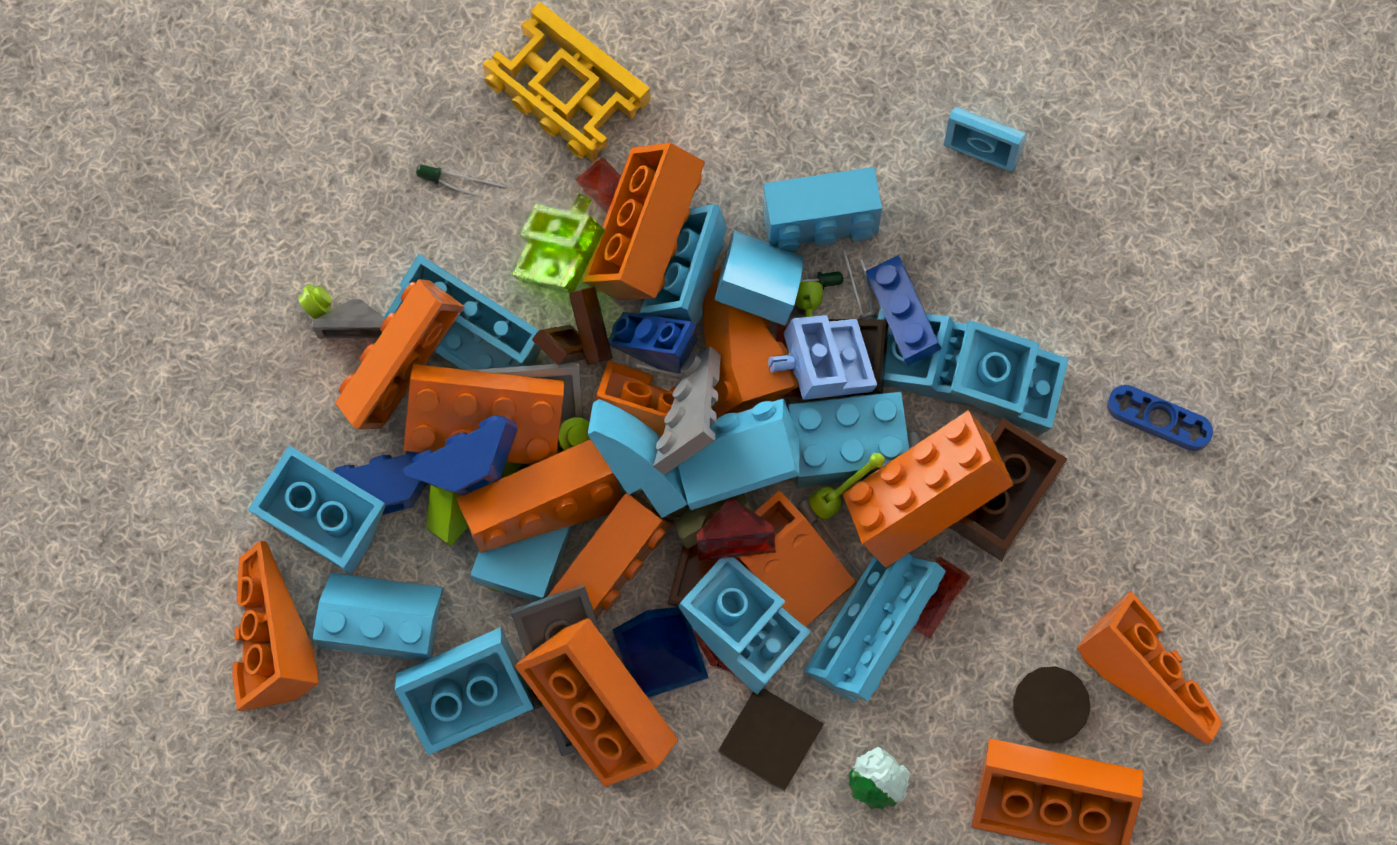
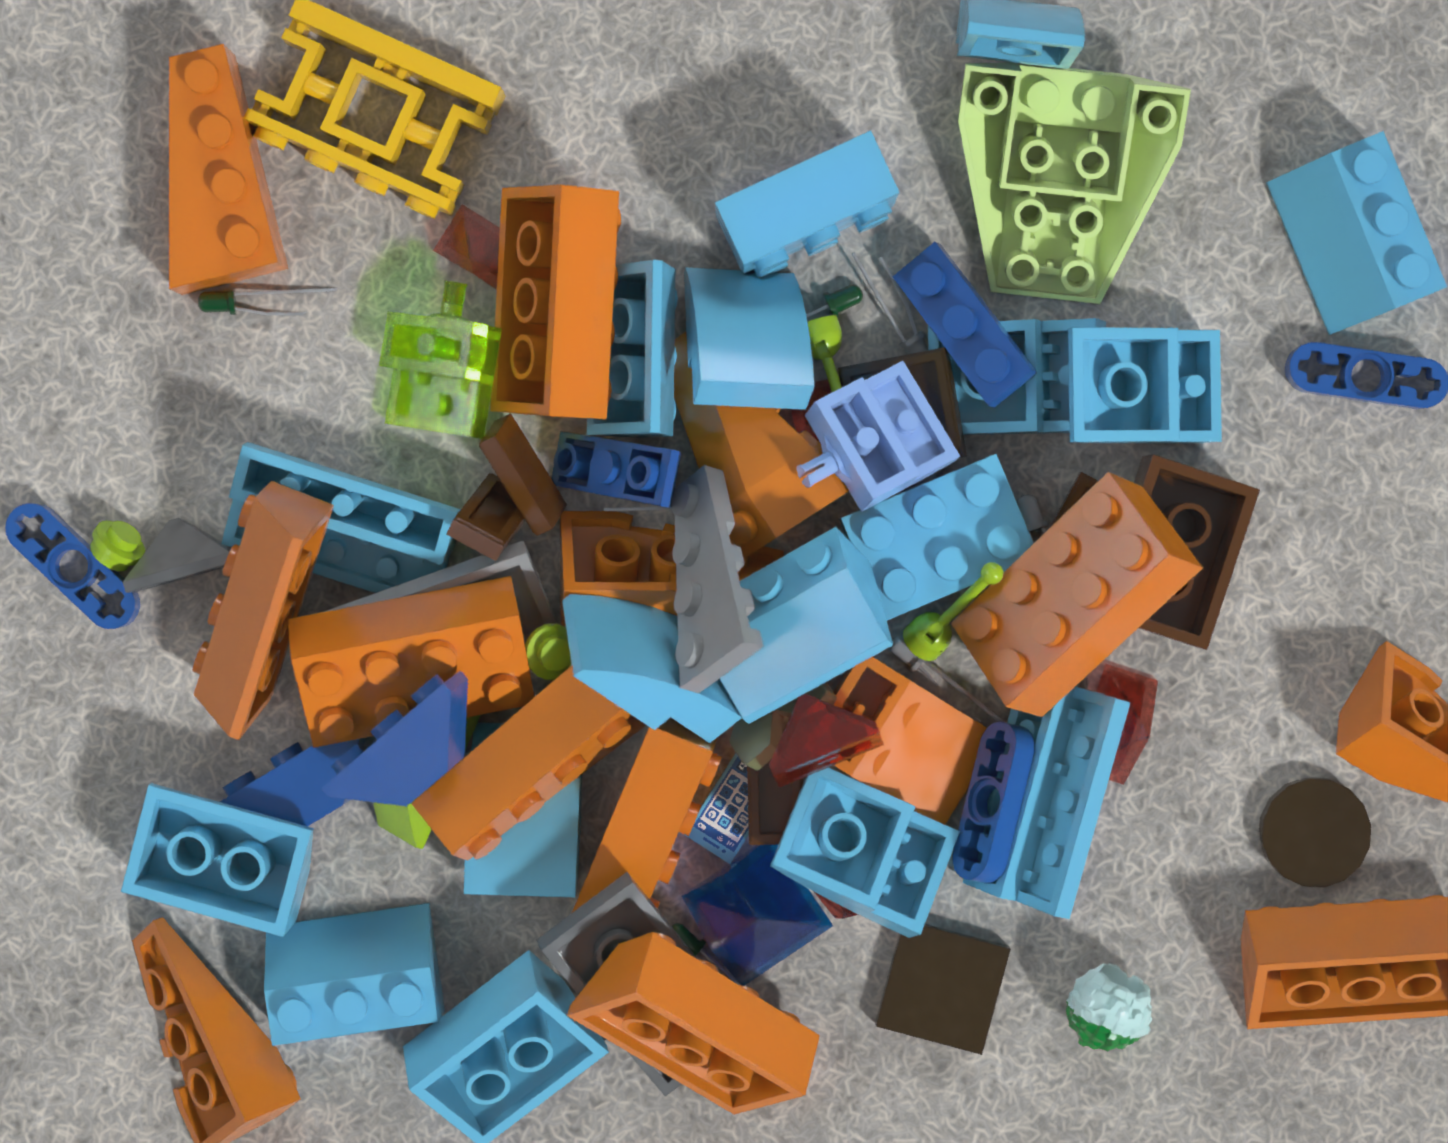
camera: 20 degrees left, 15 degrees up
none -> blue beam [5,503,140,629]
none -> orange wedge [169,44,289,295]
none -> tile [685,752,749,864]
none -> blue beam [952,721,1035,883]
none -> yellowish green wedge [958,62,1191,304]
none -> medium azure slope [1266,131,1447,335]

